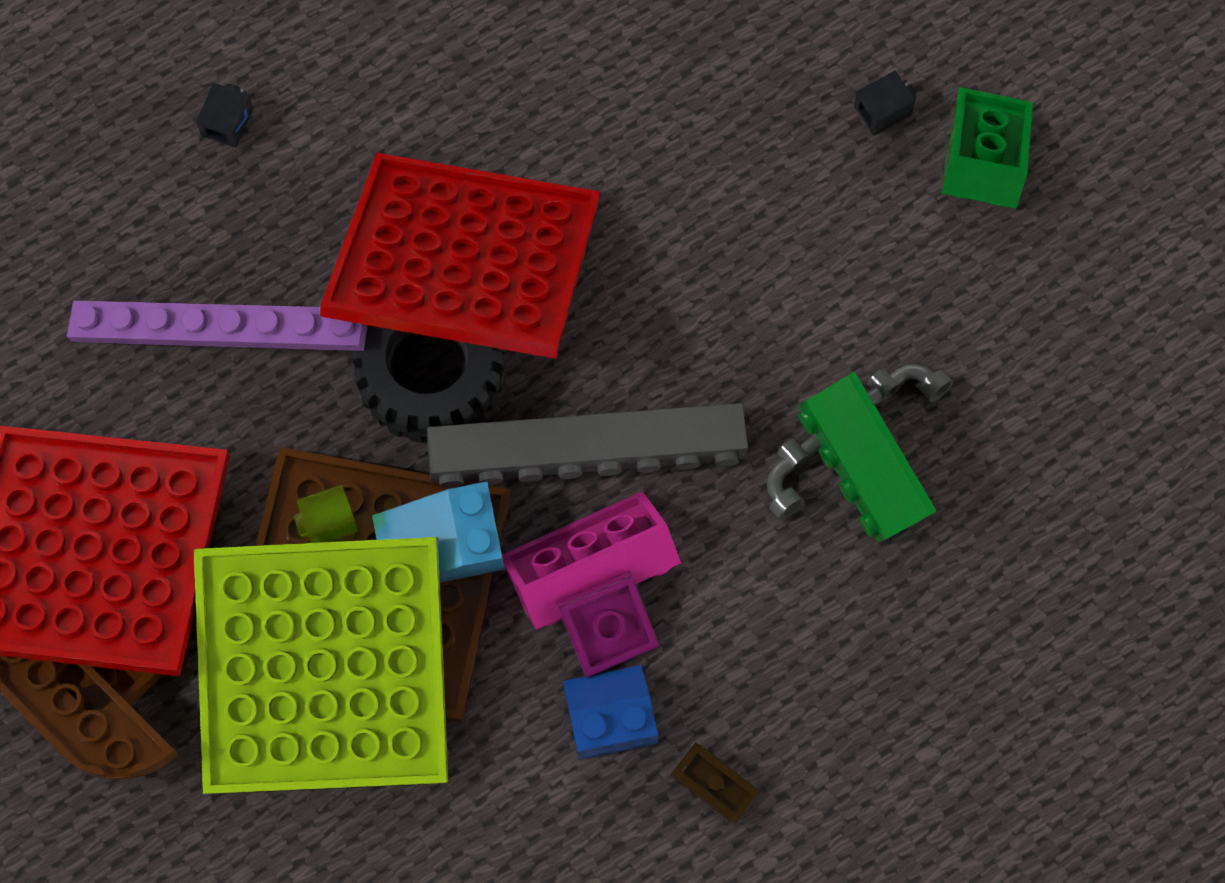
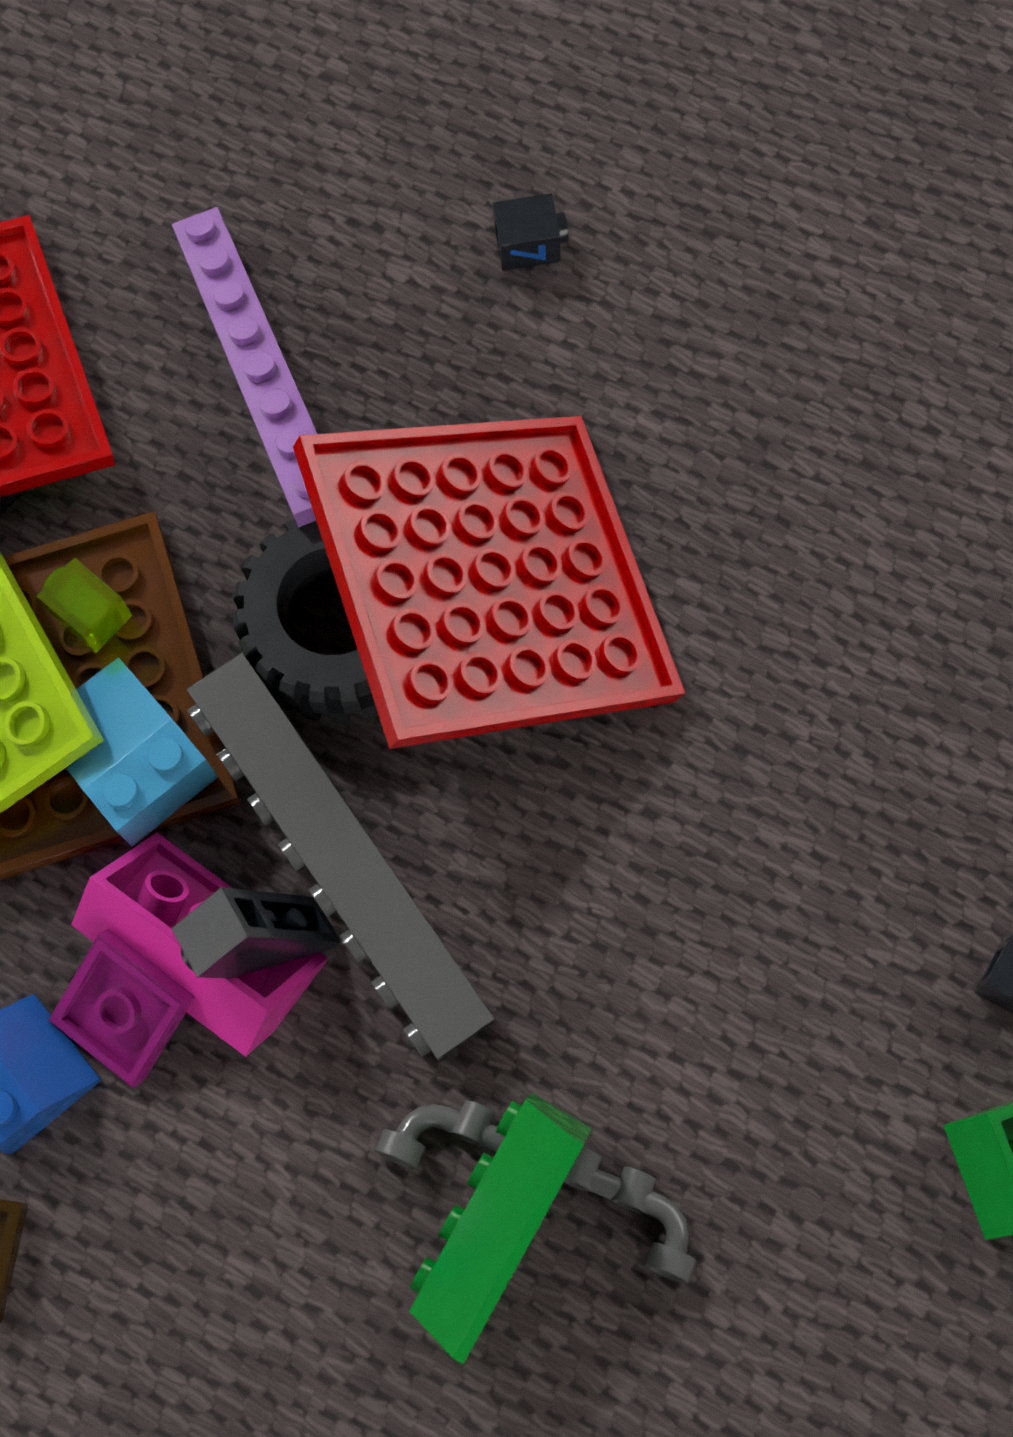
camera: 65 degrees right, 0 degrees up
none -> black slope [171,887,341,978]

